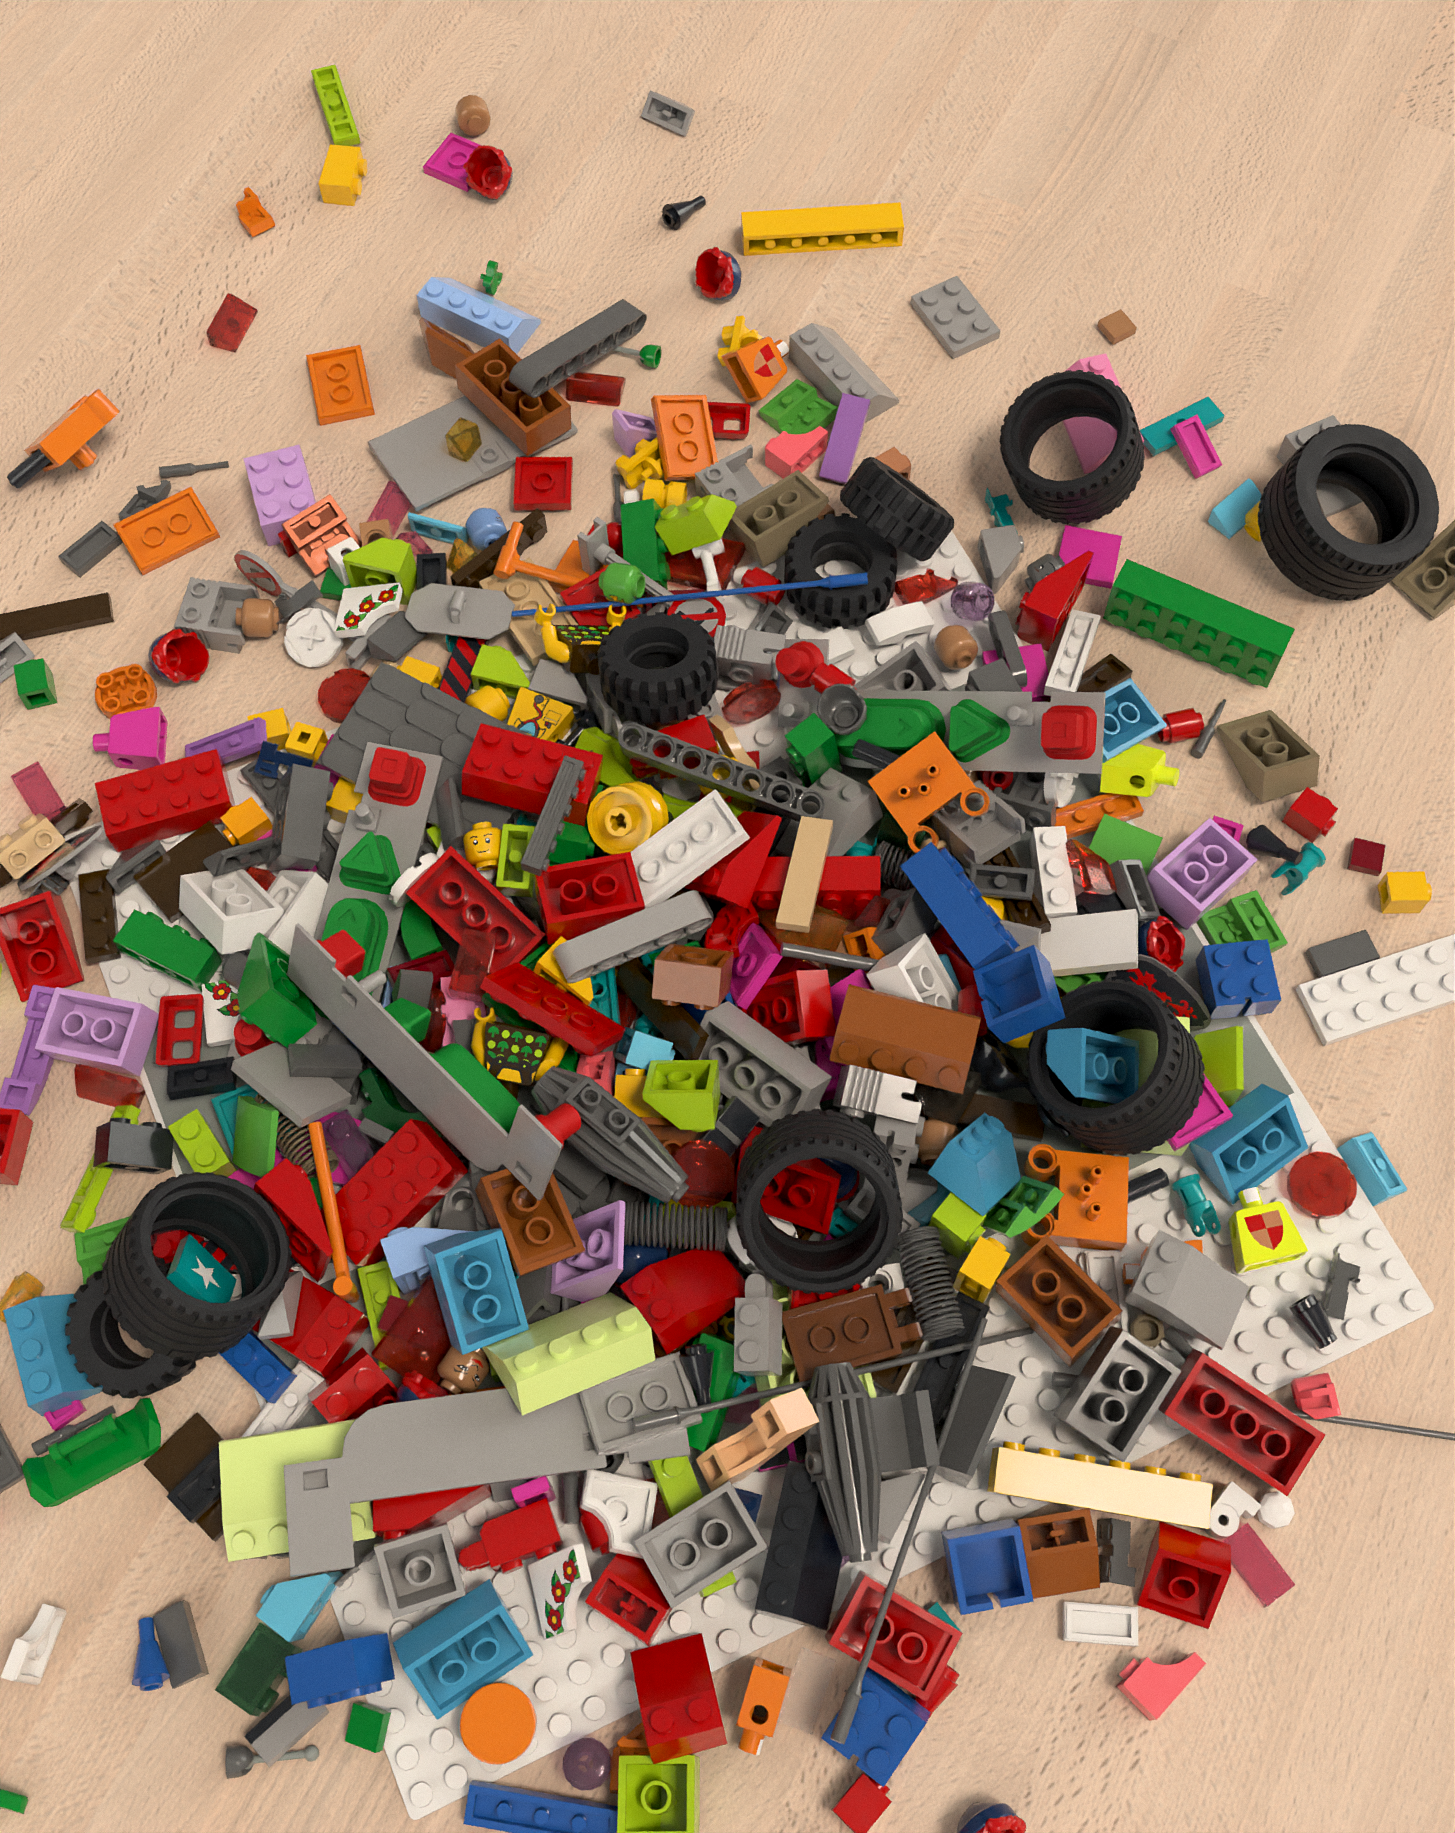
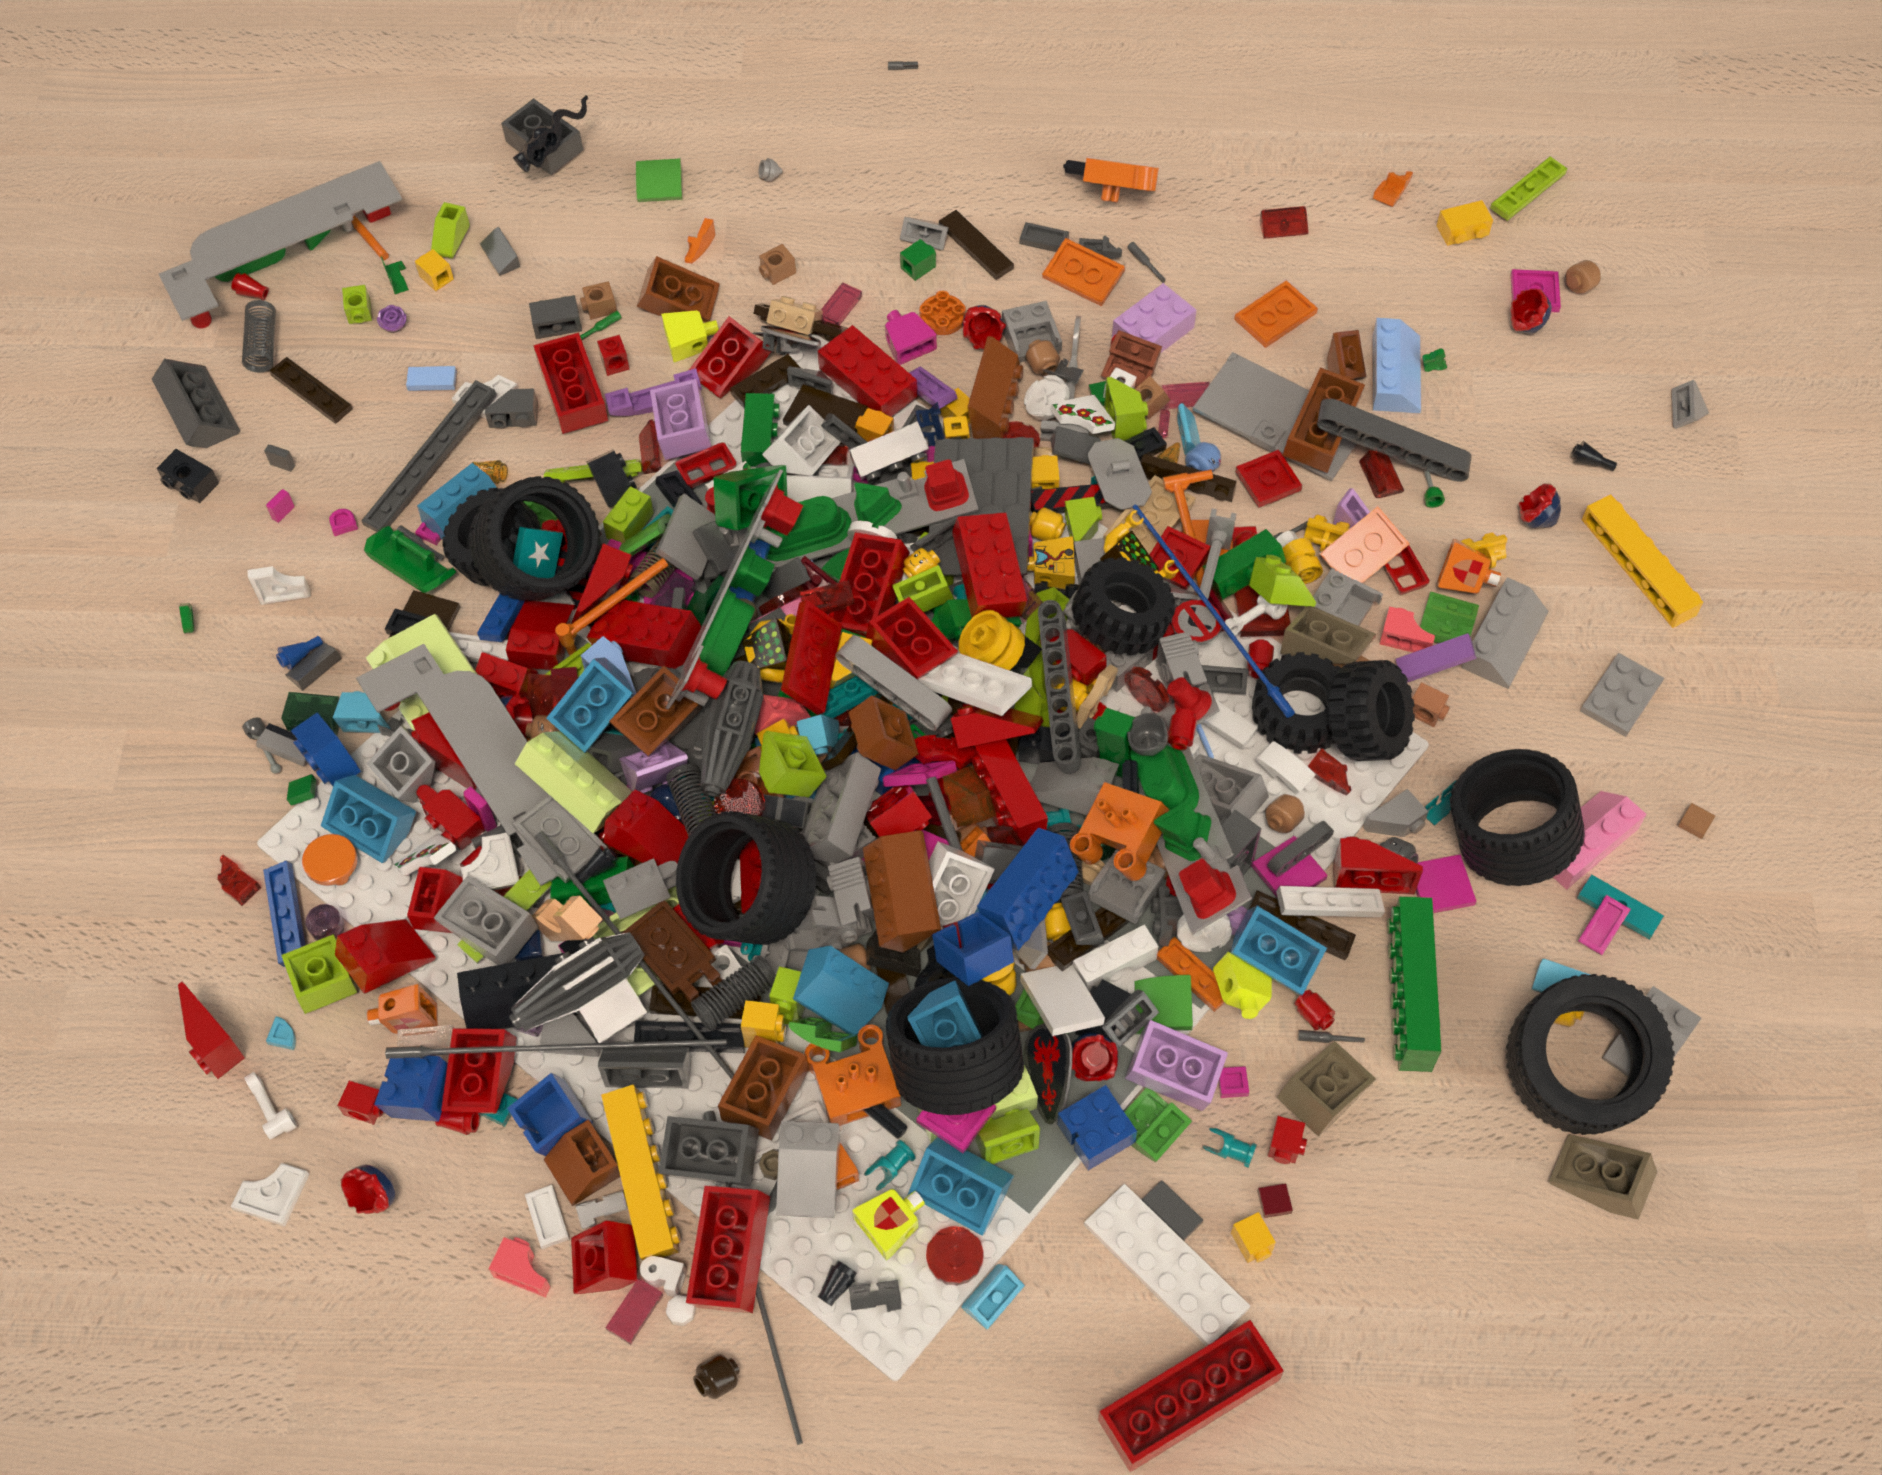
camera: 65 degrees right, 5 degrees down
light grey slope [257,1271,303,1340] -> none
clear yellow slope [445,417,482,462] -> none
dark grey piece [521,755,587,876] -> none
bright green head [599,562,645,604] -> none
tan tile [776,816,833,933] -> none
clear purple head [950,581,995,621] -> none
clear red slope [1065,839,1117,895] -> none
black cone [1246,825,1303,865] -> none
coral piece [1291,1373,1341,1420] -> none
none -> dark brown head [693,1354,739,1399]
none -> dark orange slope [968,337,1023,439]

